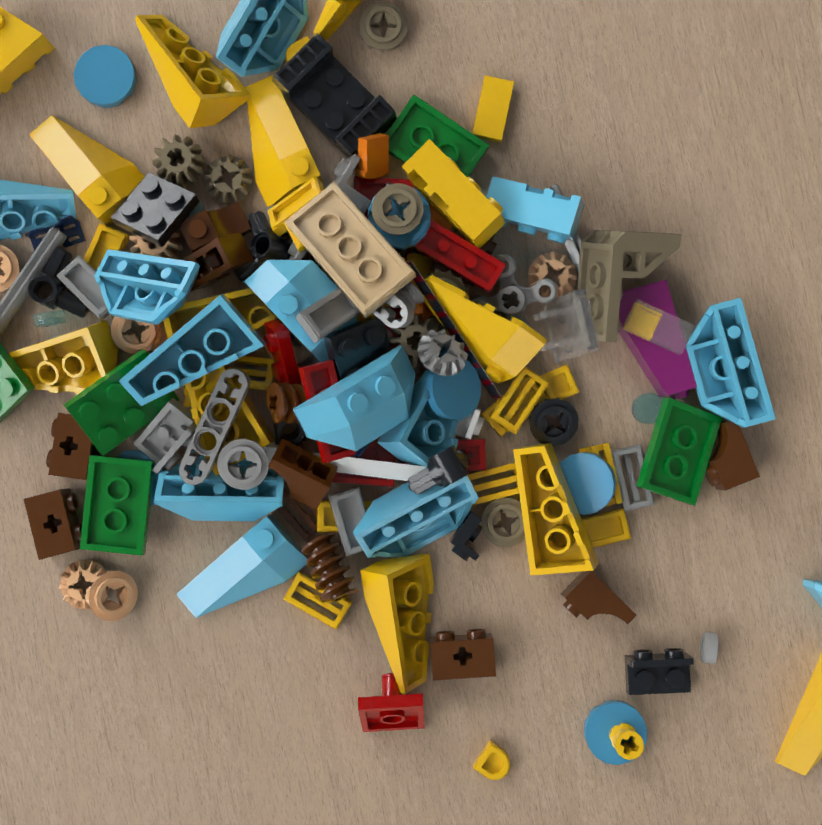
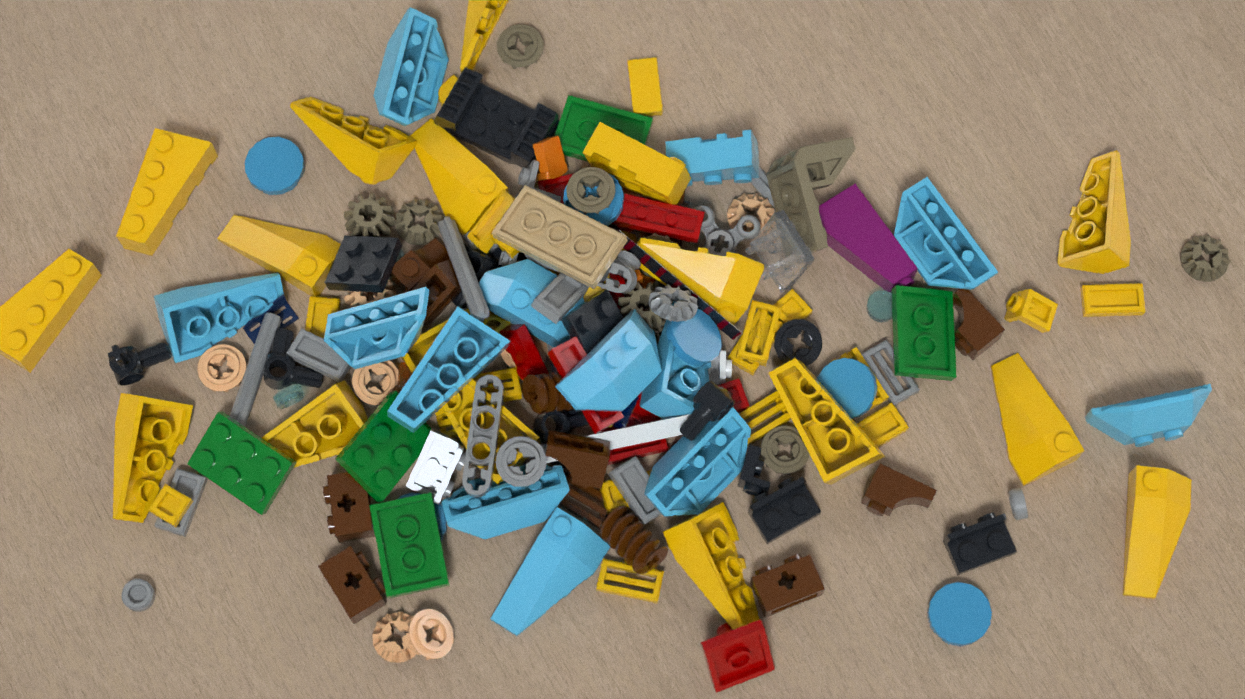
camera: 15 degrees left, 15 degrees down
yellow tile [472,740,510,780] -> none
yellow bush [609,722,644,760] -> none
clear tile [623,299,695,355] -> none
none -> light grey axle [438,216,490,322]
none -> black bracket [748,476,821,544]
none -> yellow wedge [990,353,1085,486]
none -> yellow bracket [1004,289,1058,333]

